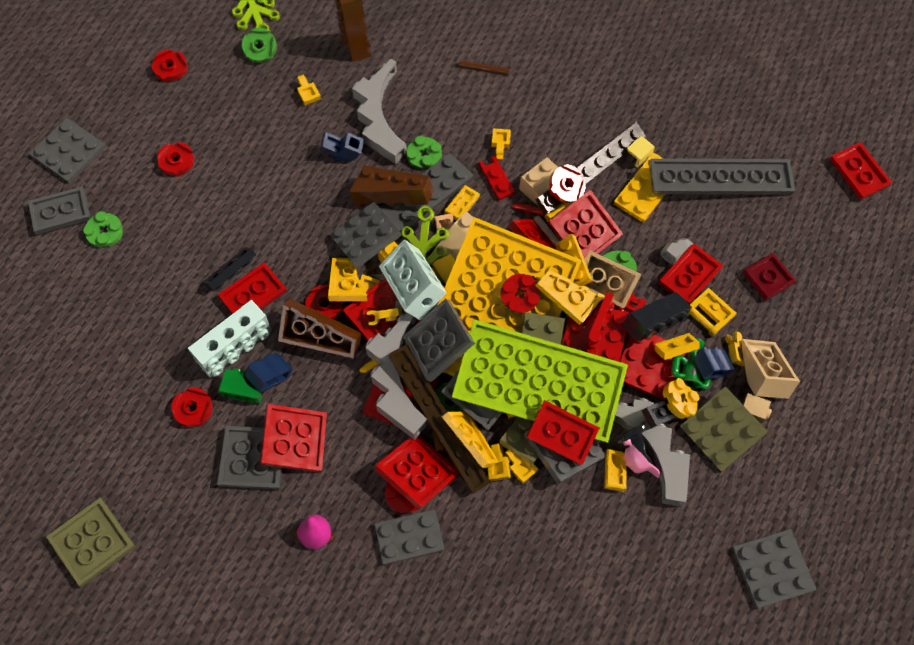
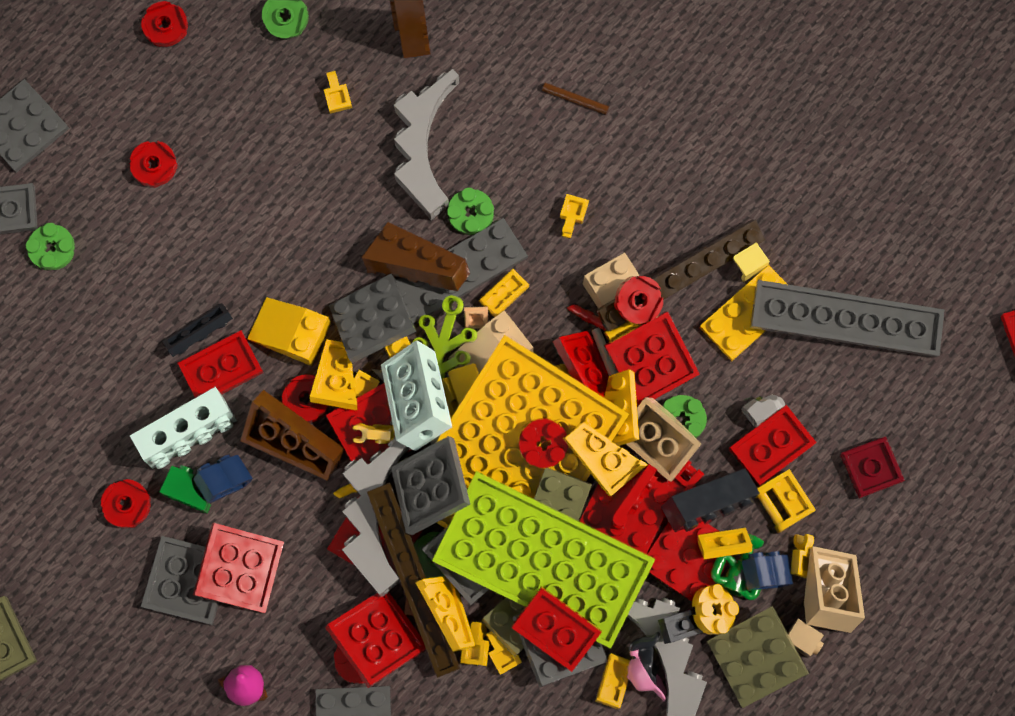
camera: 15 degrees right, 10 degrees up
dark blue brick [320,132,364,162] -> none
red hinge [478,155,515,201] -> none
none -> yellow slope [247,297,331,366]

